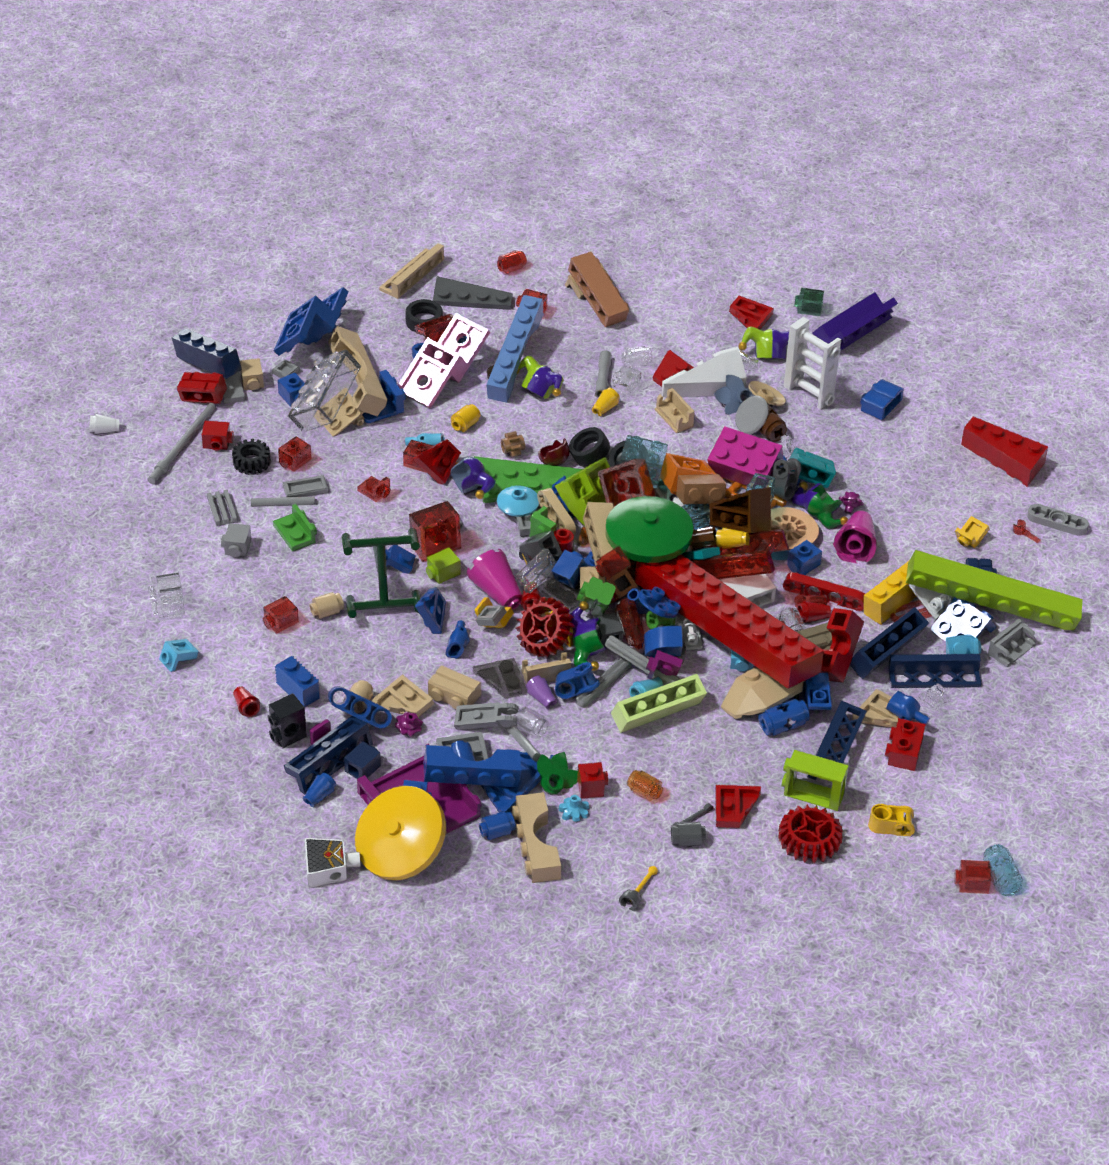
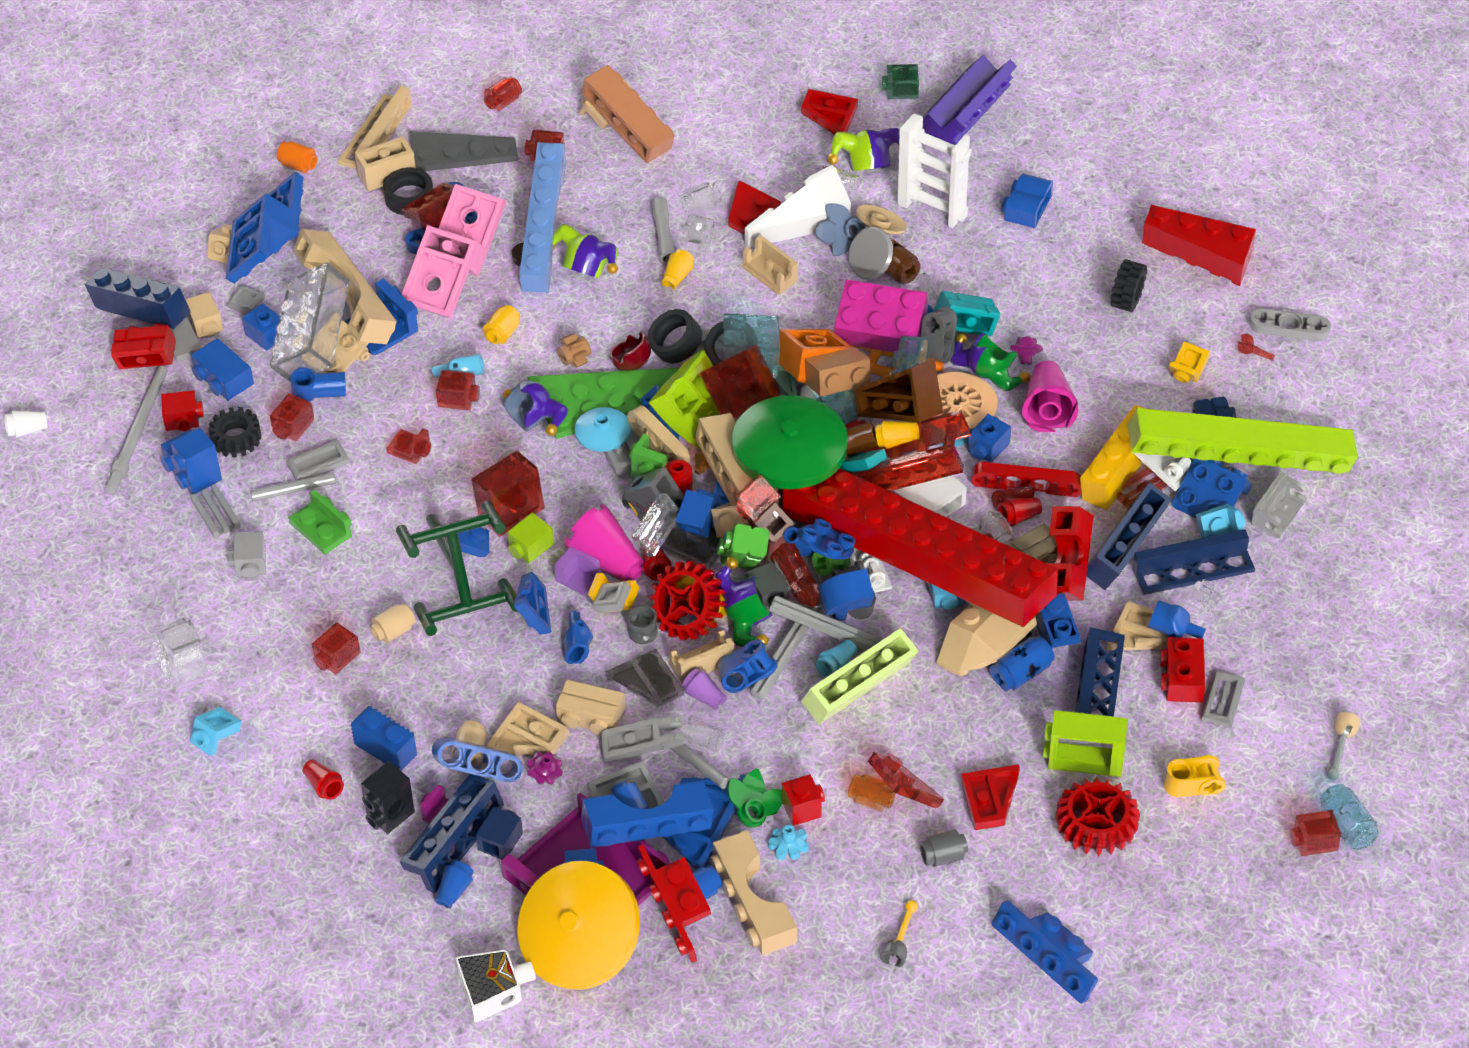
camera: 10 degrees left, 5 degrees up
red wing [413,439,461,484] -> none
magenta bracket [646,650,683,679] -> none
dark grey hinge [673,803,713,825] -> none
none -> blue brick [160,428,222,494]
none -> blue brick [191,338,254,401]
none -> tan bracket [207,224,232,263]
none -> orange brick [277,141,318,173]
none -> blue piece [290,368,346,403]
none -> tan brick [355,136,415,192]
none -> medium lavender panel [554,546,601,595]
none -> dark grey wheel [627,605,658,644]
none -> red bracket [636,844,711,963]
none -> clear red wing [868,752,944,809]
none -> blue bracket [991,900,1098,1004]
none -> black tyre [1110,259,1147,312]
none -> light grey tile [1202,671,1245,729]
none -> hinge [1327,712,1361,780]

